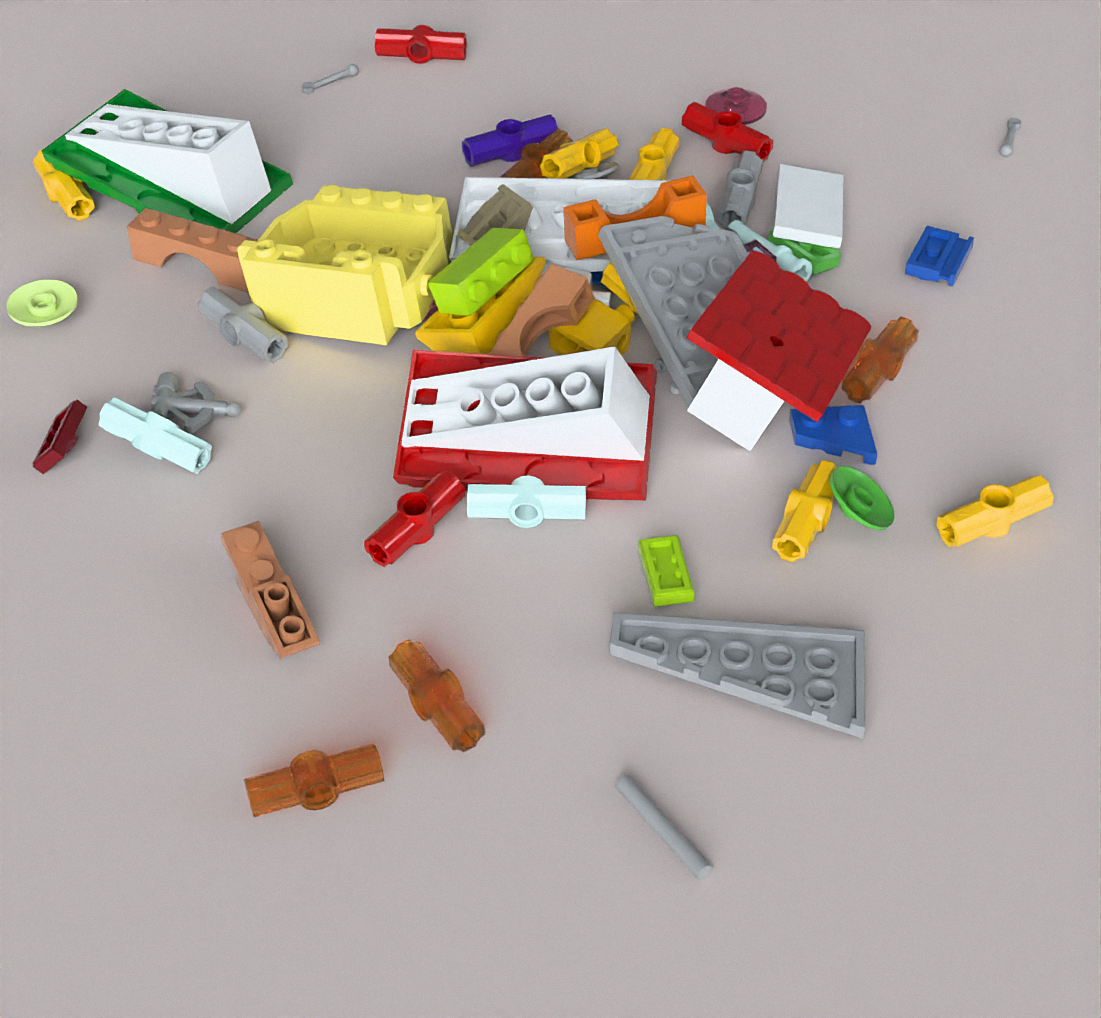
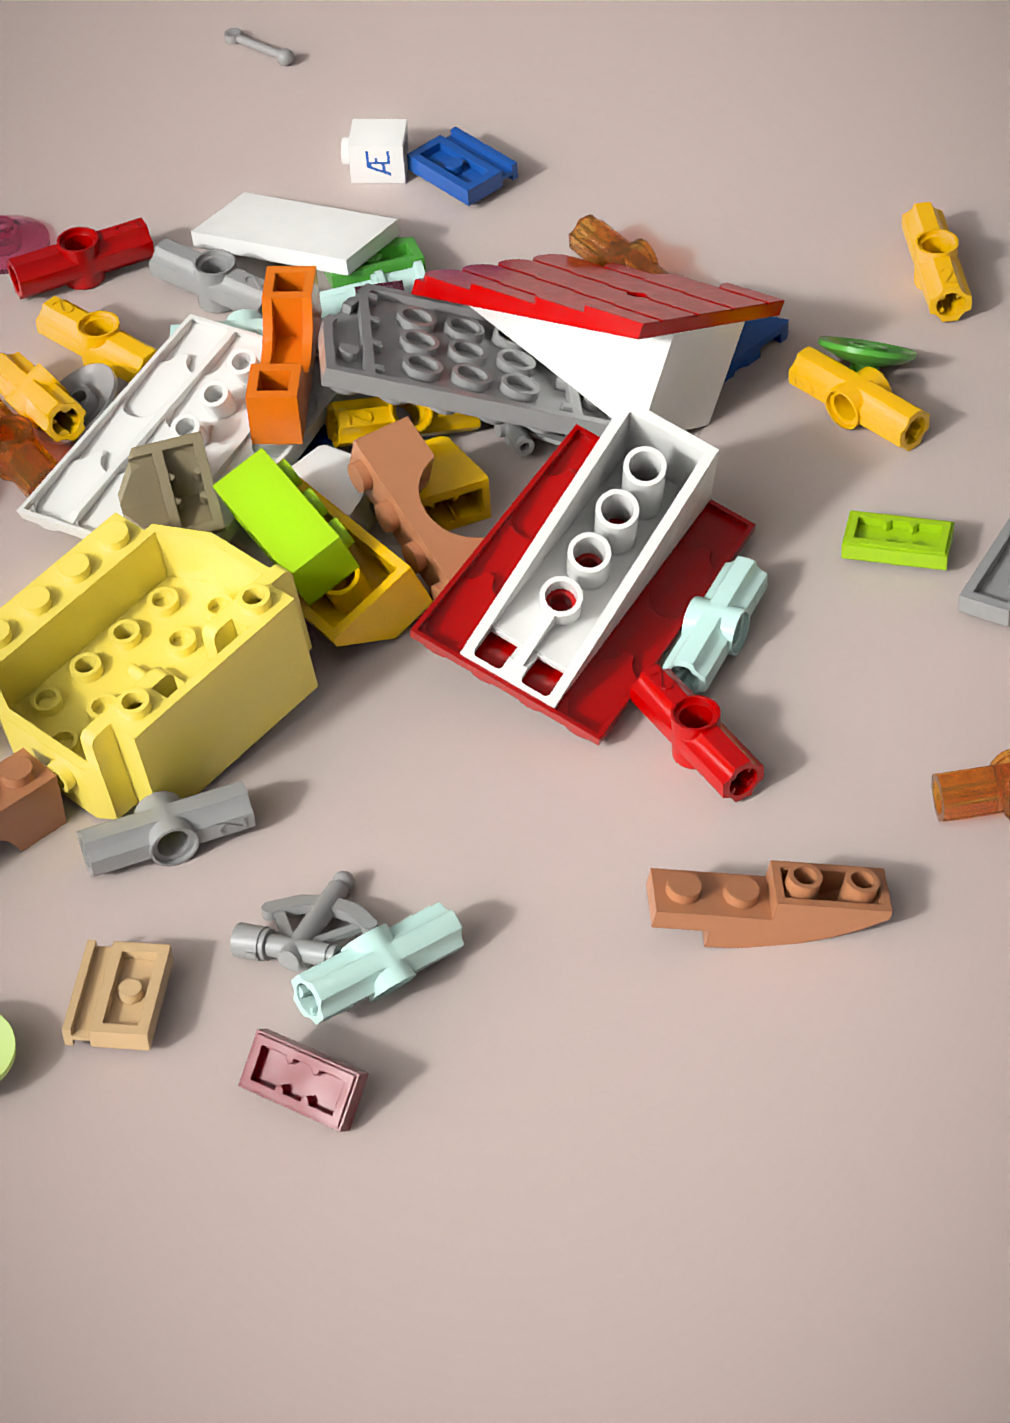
camera: 65 degrees left, 0 degrees up
none -> tan plate [62,939,174,1051]
none -> white brick [341,119,410,183]

